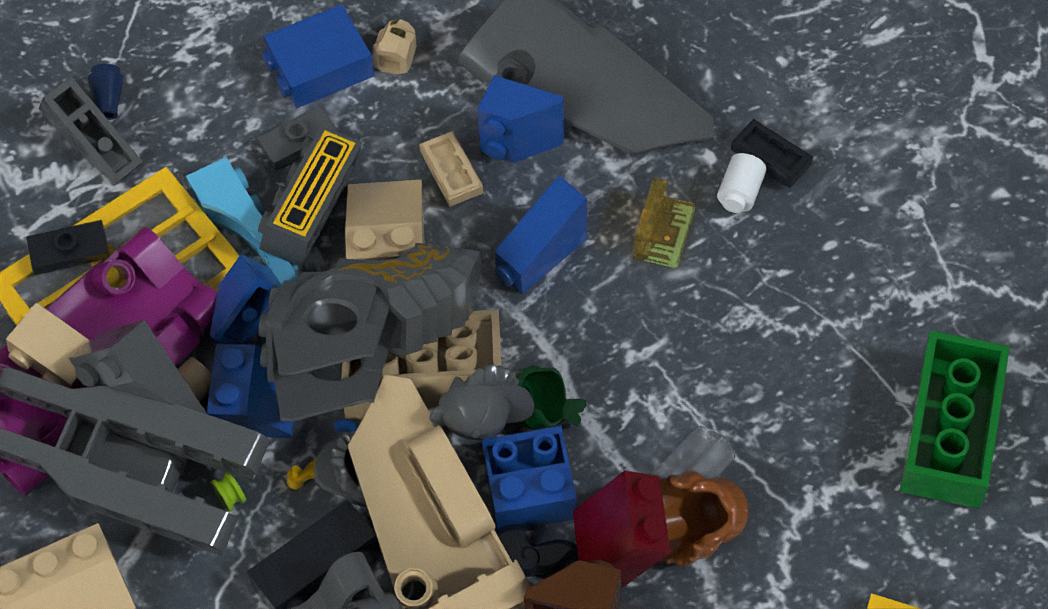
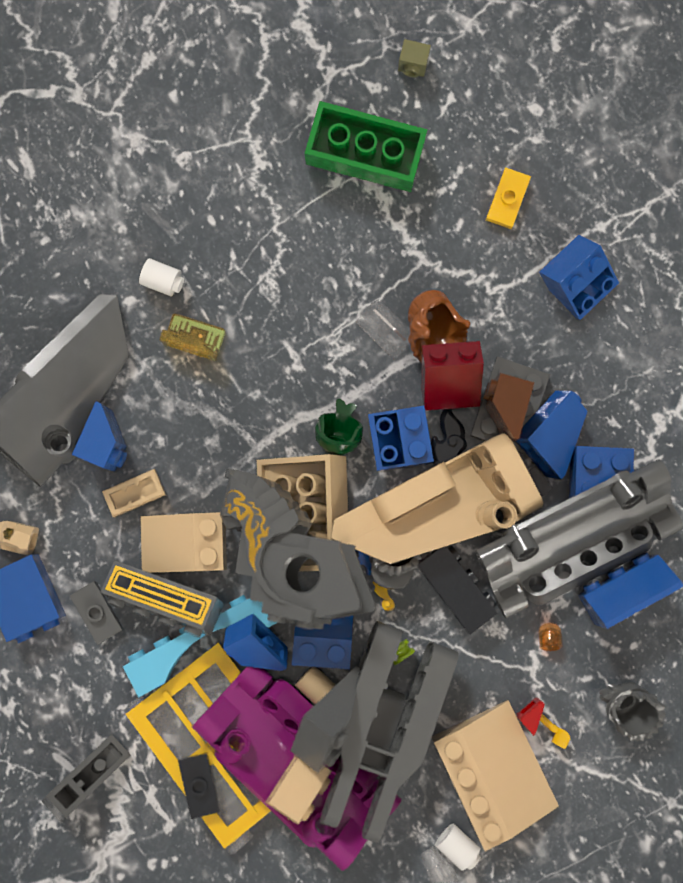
camera: 90 degrees left, 25 degrees up
dark blue cone [87,64,124,120] -> none
dark grey hair [429,364,534,440] -> none
blue slope [495,176,587,294] -> none
black plate [731,119,813,188] -> none

